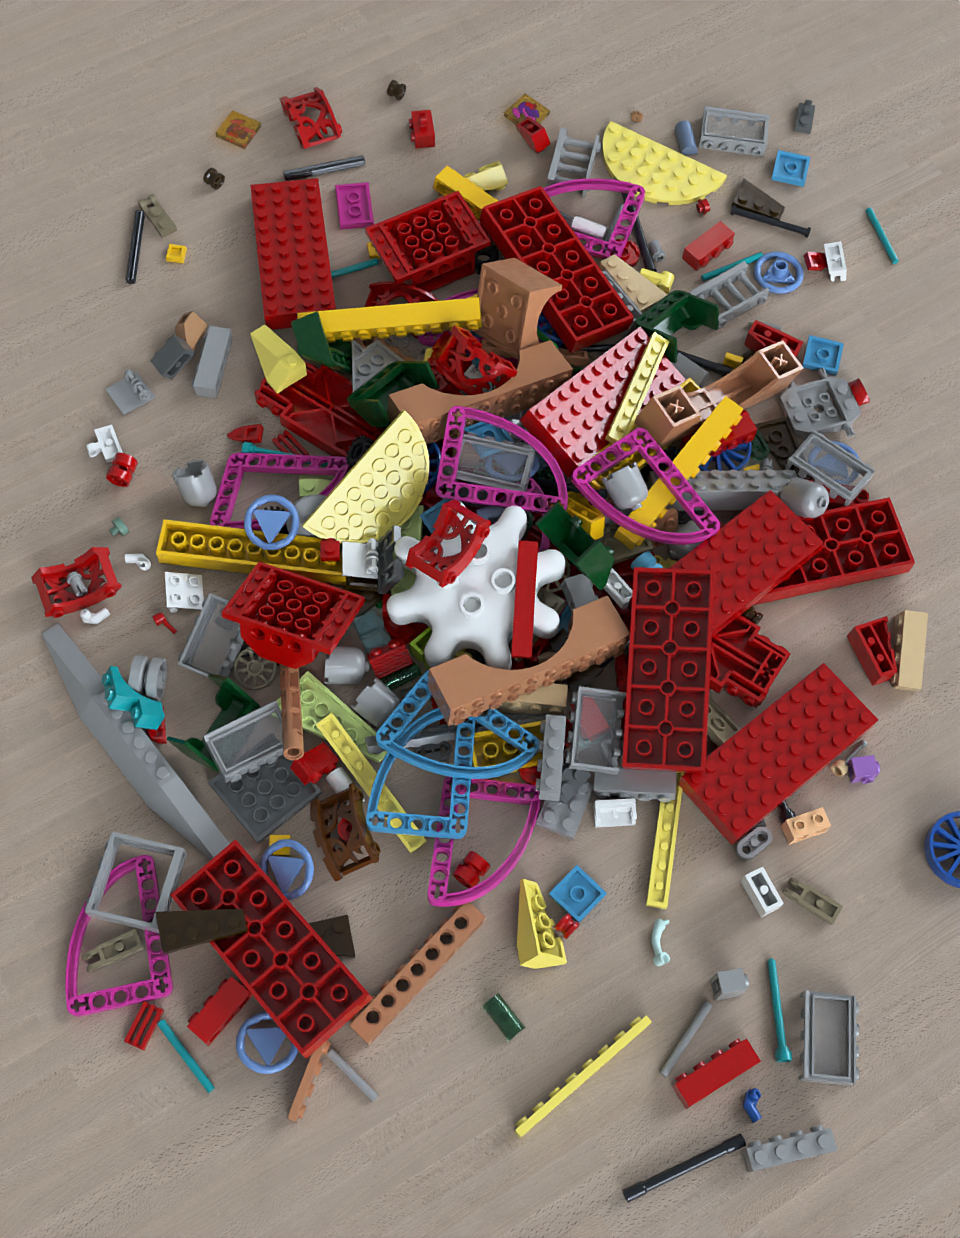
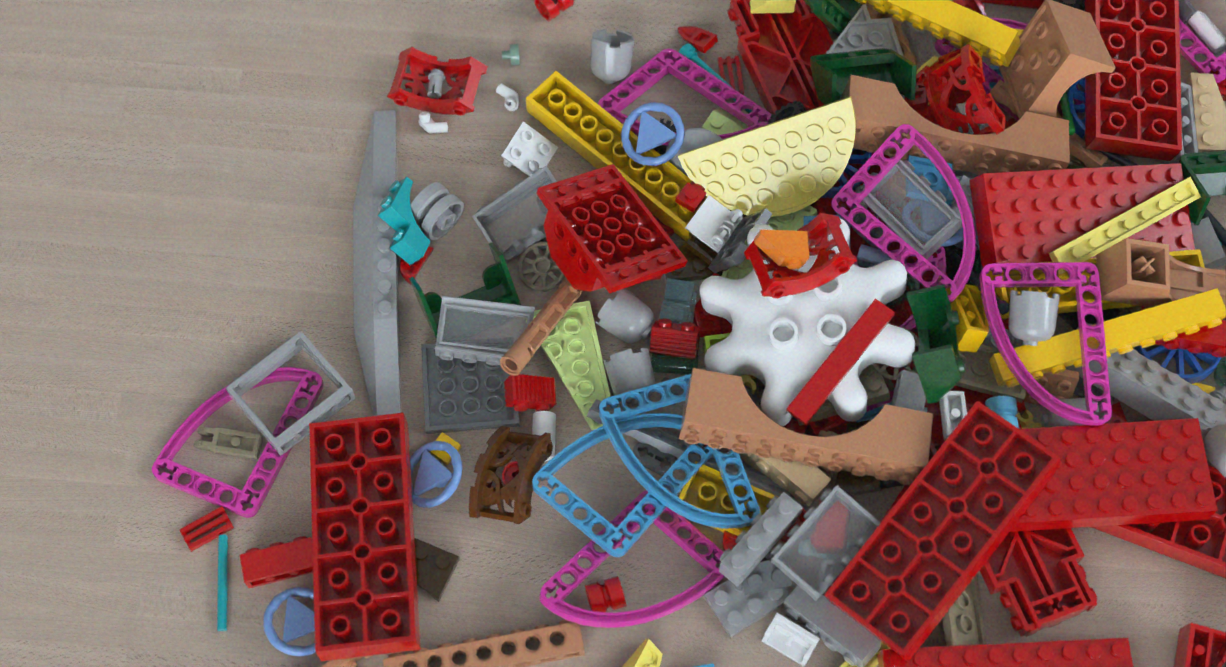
camera: 40 degrees right, 0 degrees up
red hand [152,613,177,634] -> none
dark brown wing [155,909,248,955] -> none
light yellow plate [316,713,427,854] -> none
dark brown wheel [741,606,763,625] -> none
none -> orange slope [754,229,809,269]

